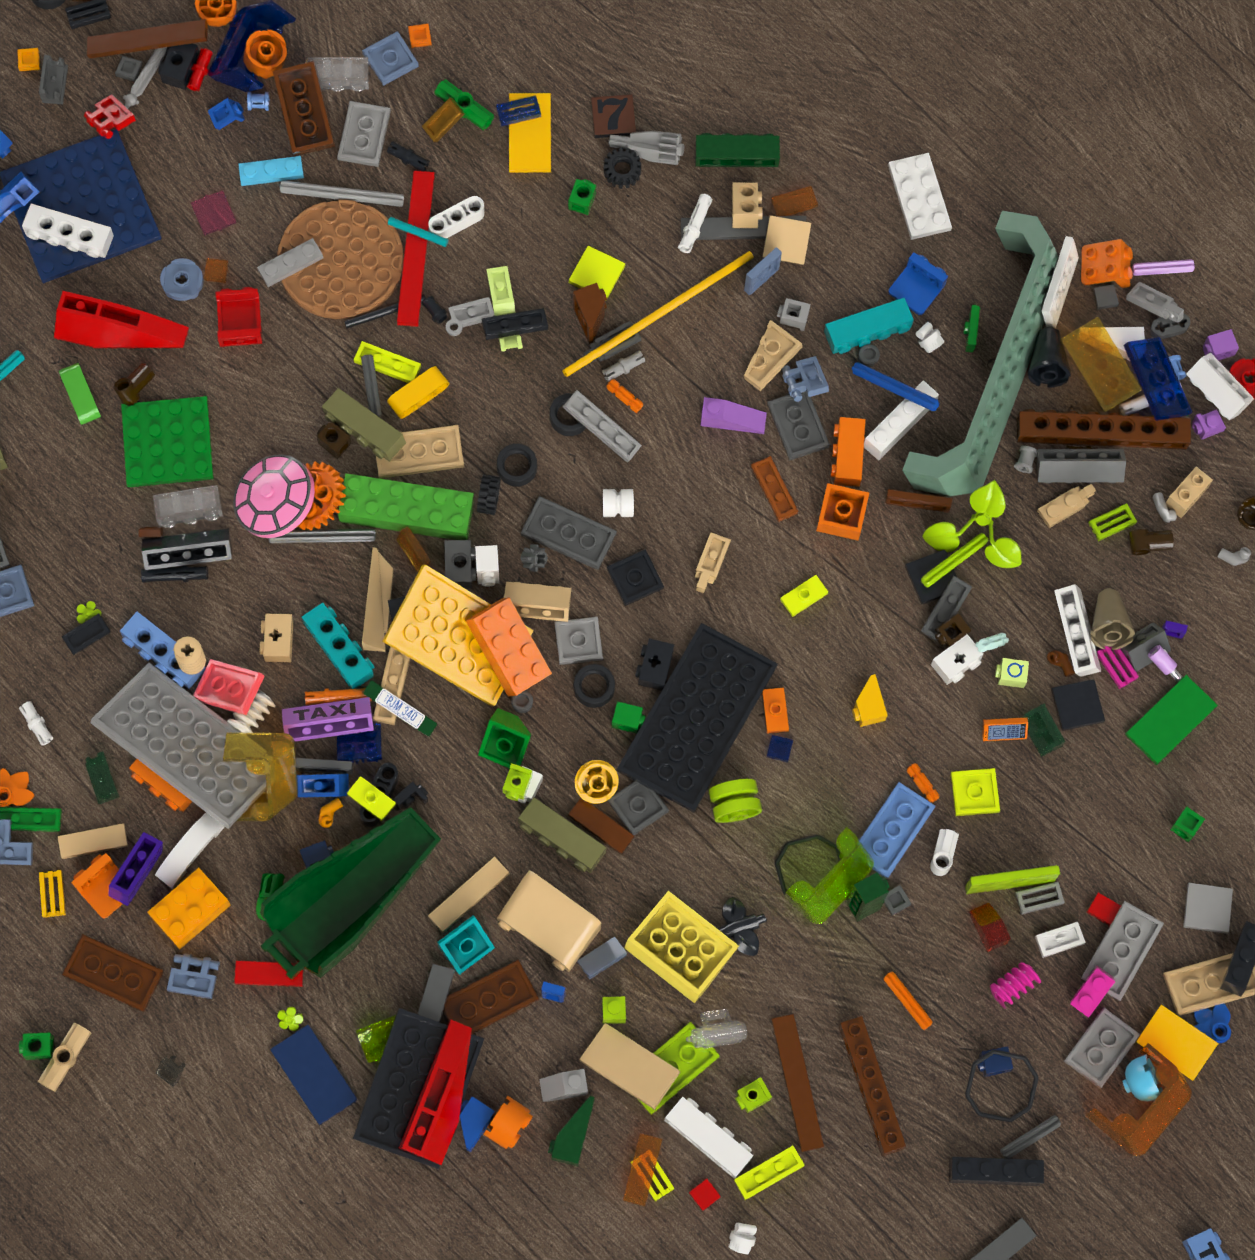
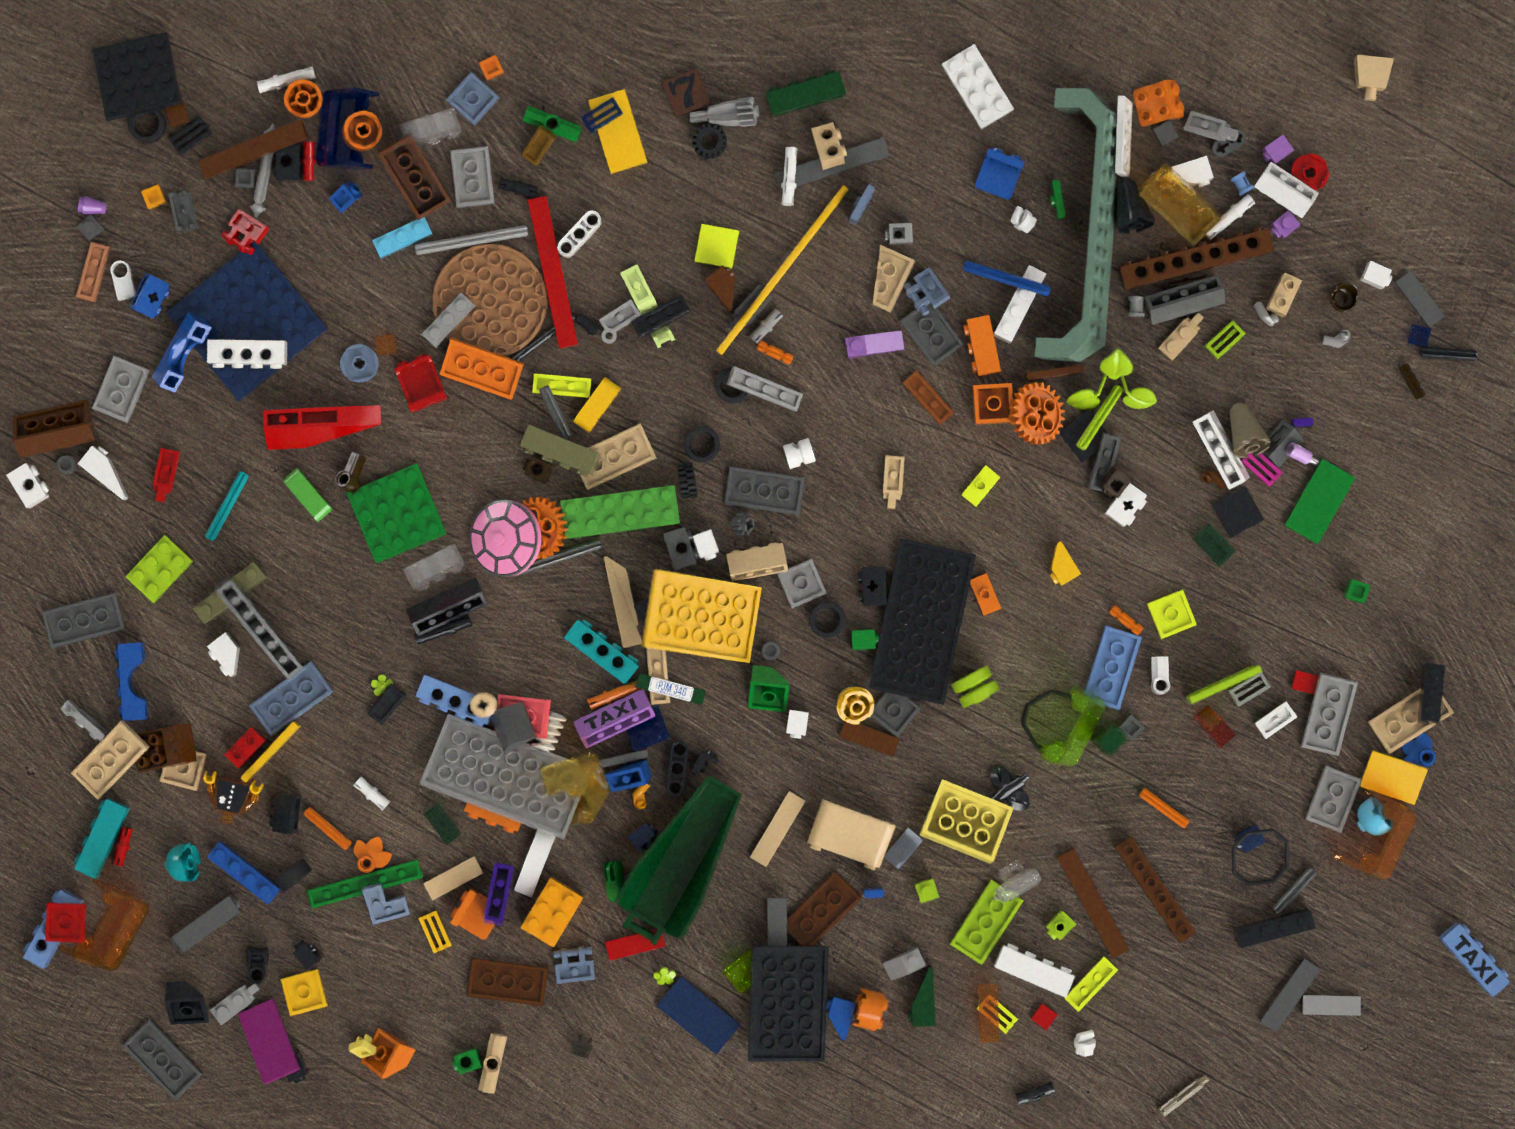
camera: 10 degrees left, 15 degrees up
reddish brown tile [139,527,163,537] -> none
clear pink piece [191,191,237,236] -> none
medium blue bush [247,92,269,111] -> none
tan brick [260,614,294,662] -> none
neon yellow plate [347,776,396,821] -> none
teal bar [388,217,449,247] -> none
clear orange tile [396,527,431,573] -> none
red wedge [399,1020,472,1165] -> none
teal slope [437,915,495,975] -> none
orange brick [465,597,552,696] -> none
lime brick [502,763,533,801] -> none
olive brick [518,797,606,873] -> none
green brick [568,179,596,215] -> none
tan tile [579,1023,680,1110] -> none
black tile [606,549,664,606] -> none
tan tile [762,216,811,265] -> none
clear blue tile [767,735,793,762] -> none
clear orange tile [771,186,818,216] -> none
teal brick [824,298,914,354] -> none
dark grey tile [858,344,880,367] -> none
light aqua axle [976,633,1009,652] -> none
tile [982,718,1028,741] -> none
dark pink piece [990,962,1041,1009] -> none
yellowish green brick [995,658,1029,688] -> none
dark pink brick [1070,966,1116,1018] -> none
clear blue tile [1123,337,1192,421] -> none
dark brown piece [1129,529,1174,556] -> none
lavender axle [1132,259,1195,276] -> none
light grey tile [1183,883,1233,934] -> none
none -> orange plate [440,338,524,400]
none -> dark grey slope [491,702,536,753]
none -> orange gear [1009,382,1065,445]

